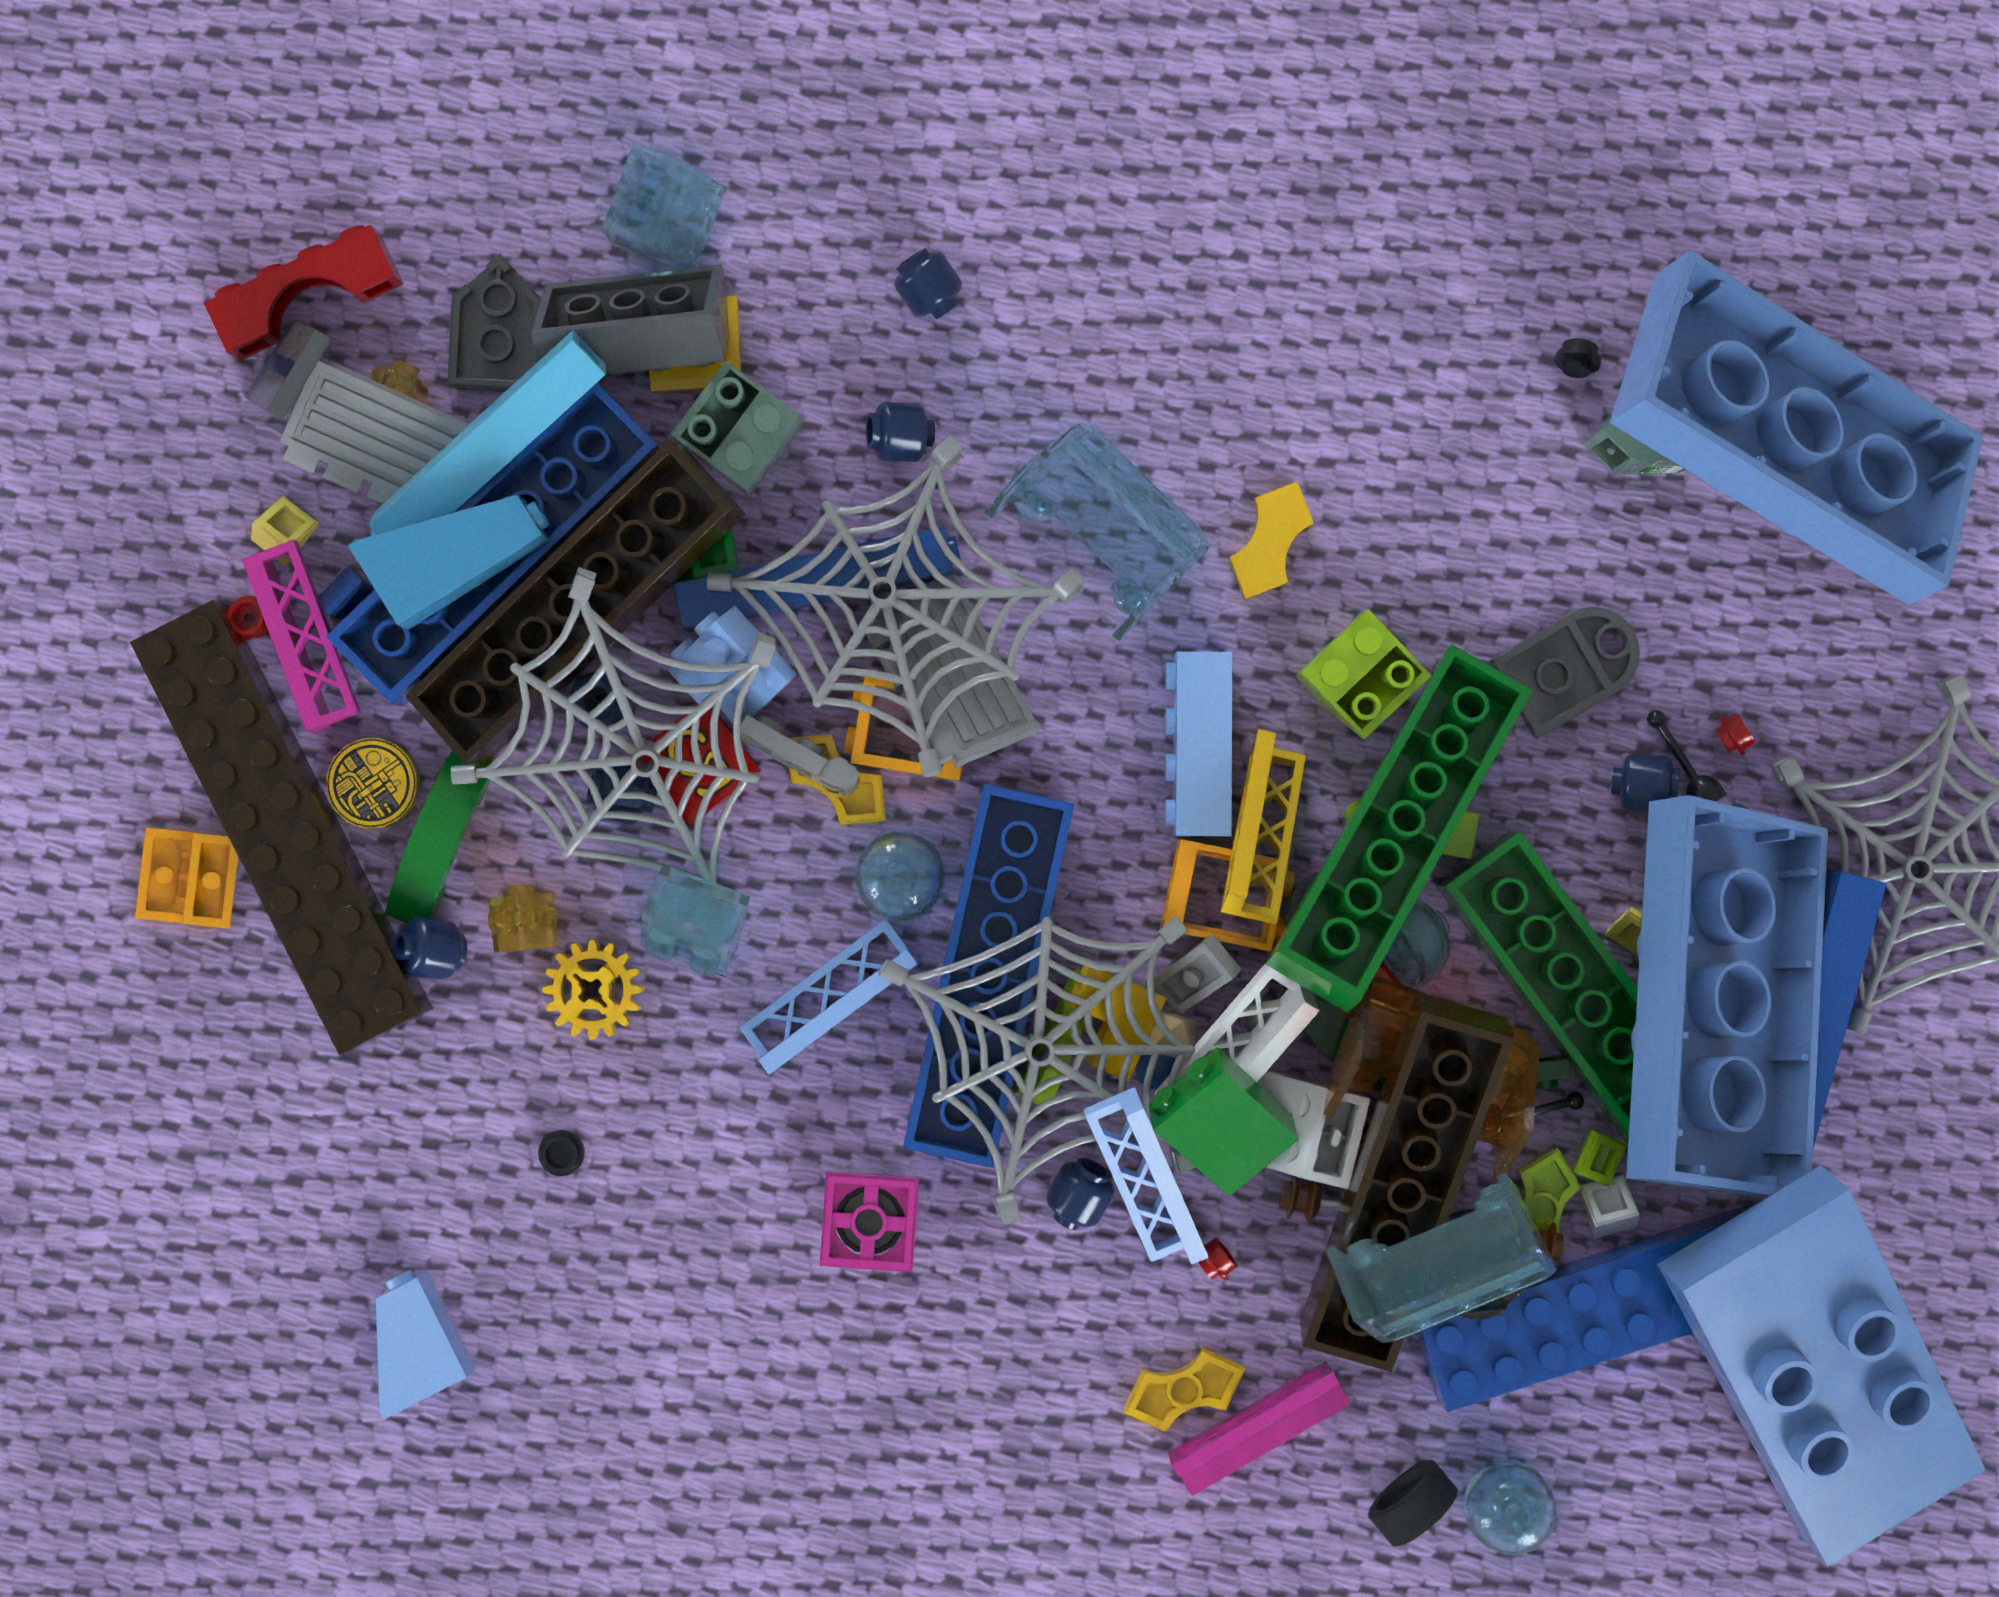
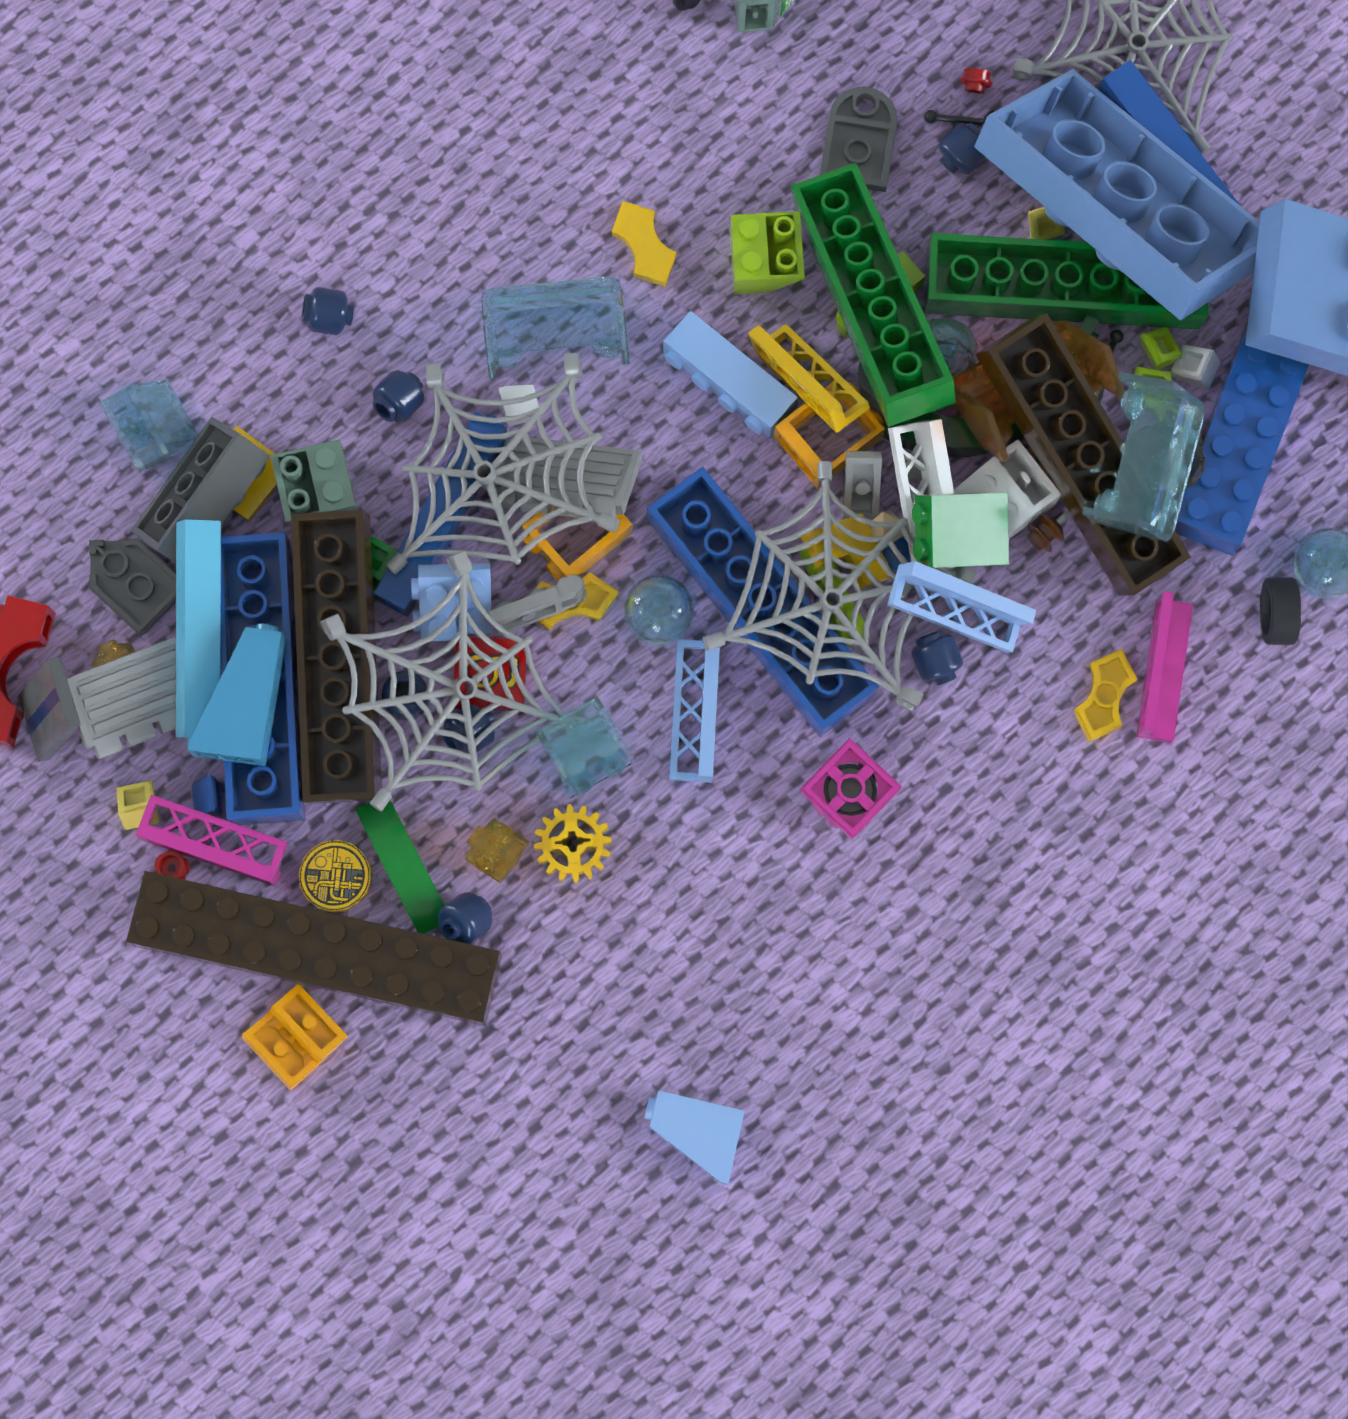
camera: 50 degrees left, 10 degrees down
black plate [538,1130,585,1176] -> none
red plate [1198,1237,1238,1281] -> none
none -> white slope [499,385,542,427]

